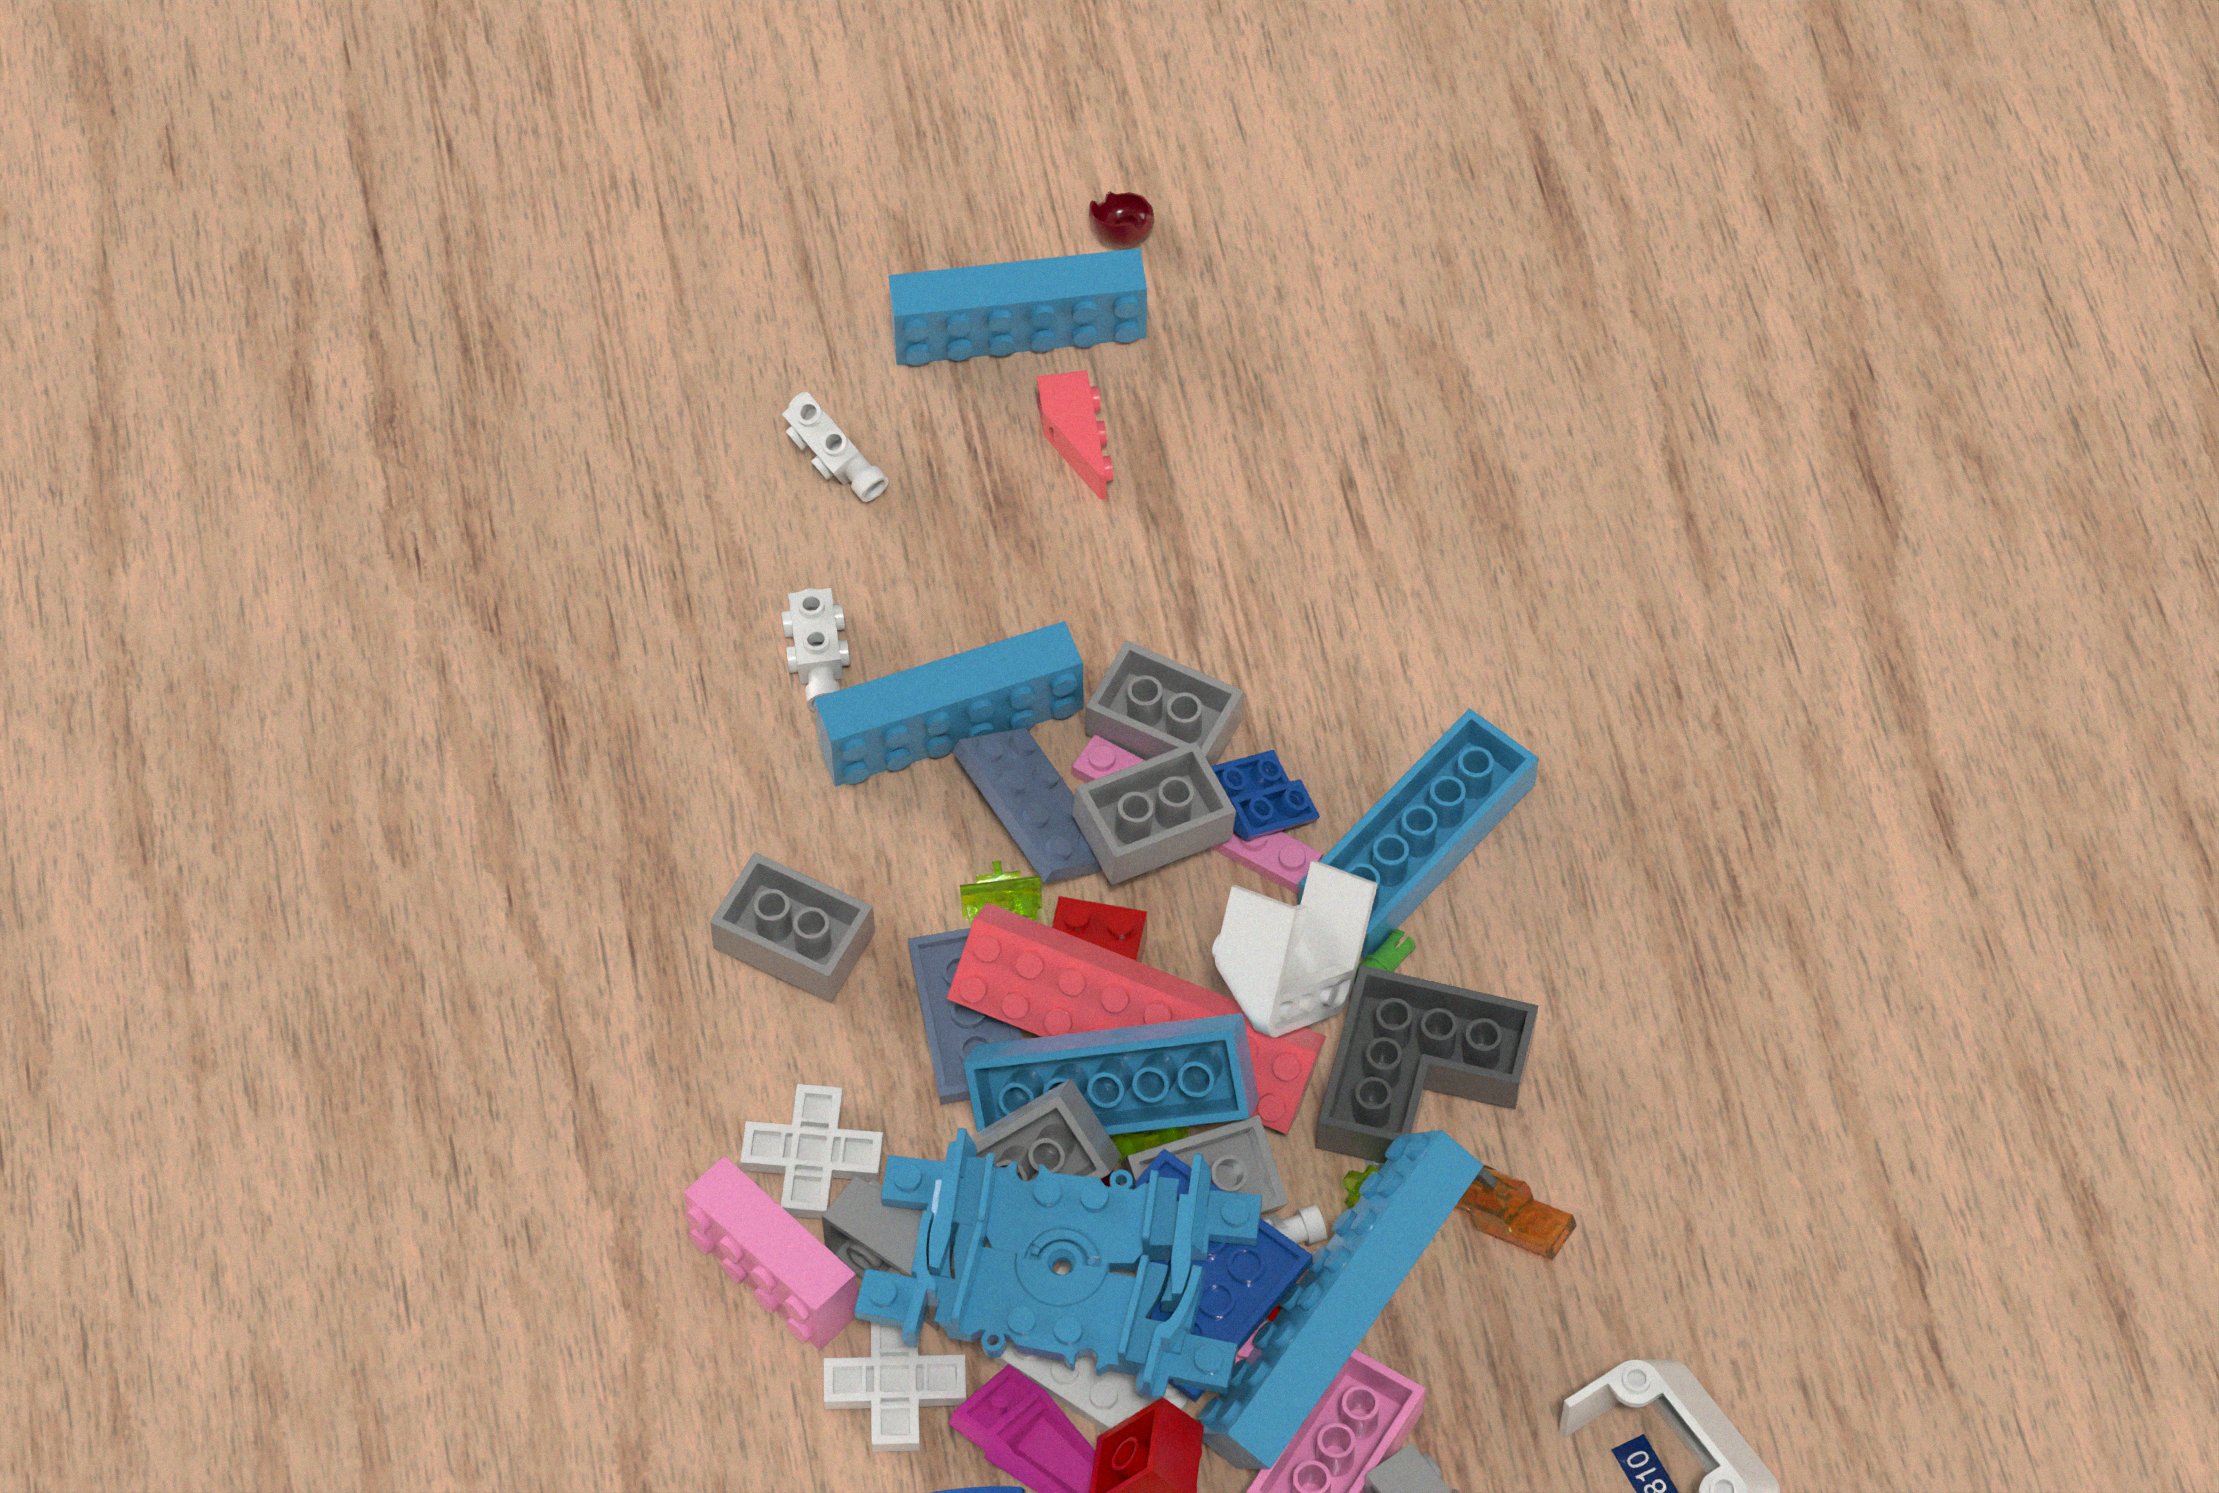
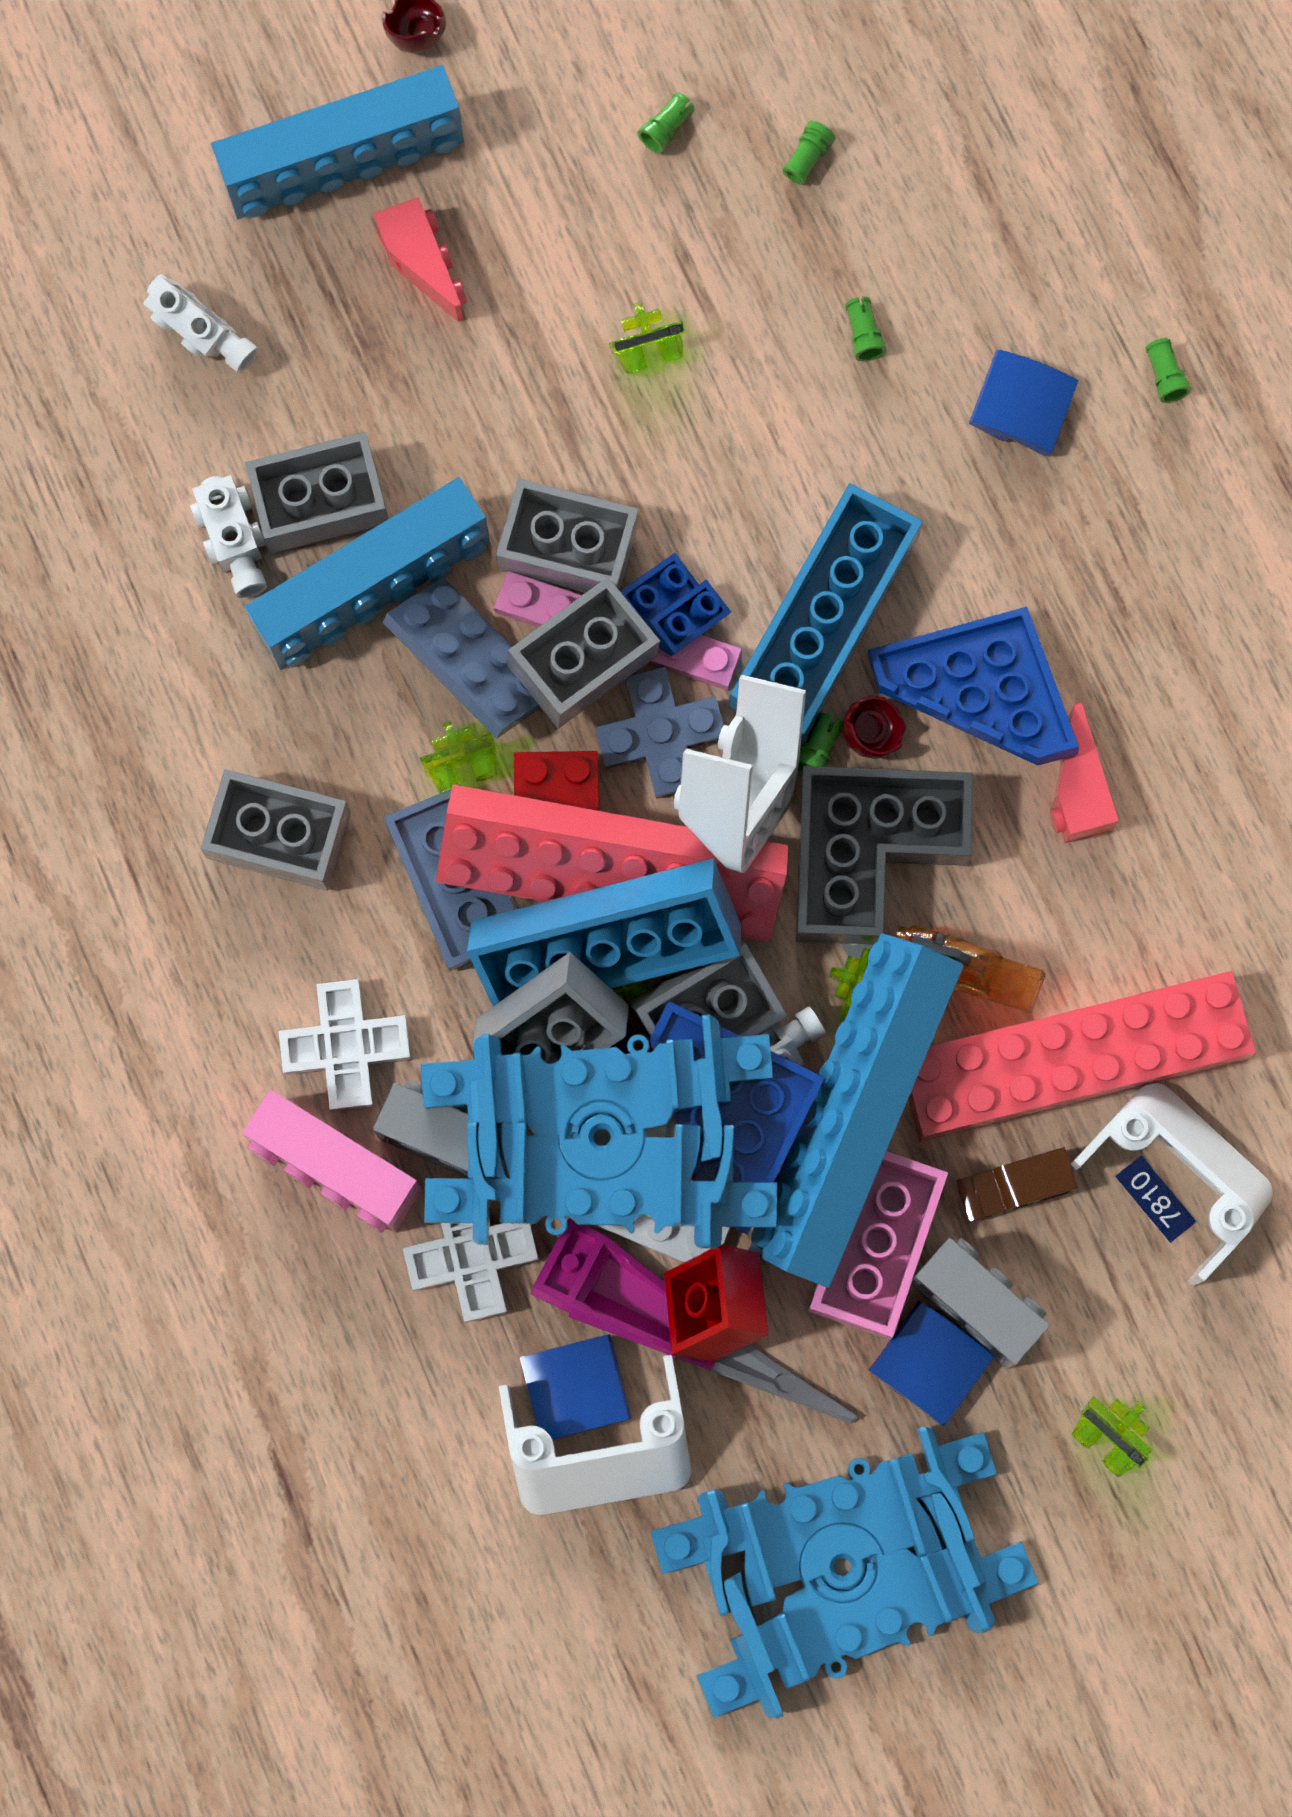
camera: 10 degrees left, 20 degrees up
none -> light grey brick [245,432,389,554]
none -> sand blue plate [595,667,724,799]
none -> clear neon green hips [609,301,686,374]
none -> bright green pin [637,92,695,154]
none -> bright green pin [782,121,836,185]
none -> dark red hair [842,695,907,759]
none -> bright green pin [845,296,887,361]
none -> blue plate [868,607,1079,766]
none -> coral brick [908,971,1256,1142]
none -> reddish brown piece [956,1147,1078,1222]
none -> blue slope [968,349,1079,456]
none -> coral slope [1050,703,1119,843]
none -> bright green pin [1145,338,1192,403]

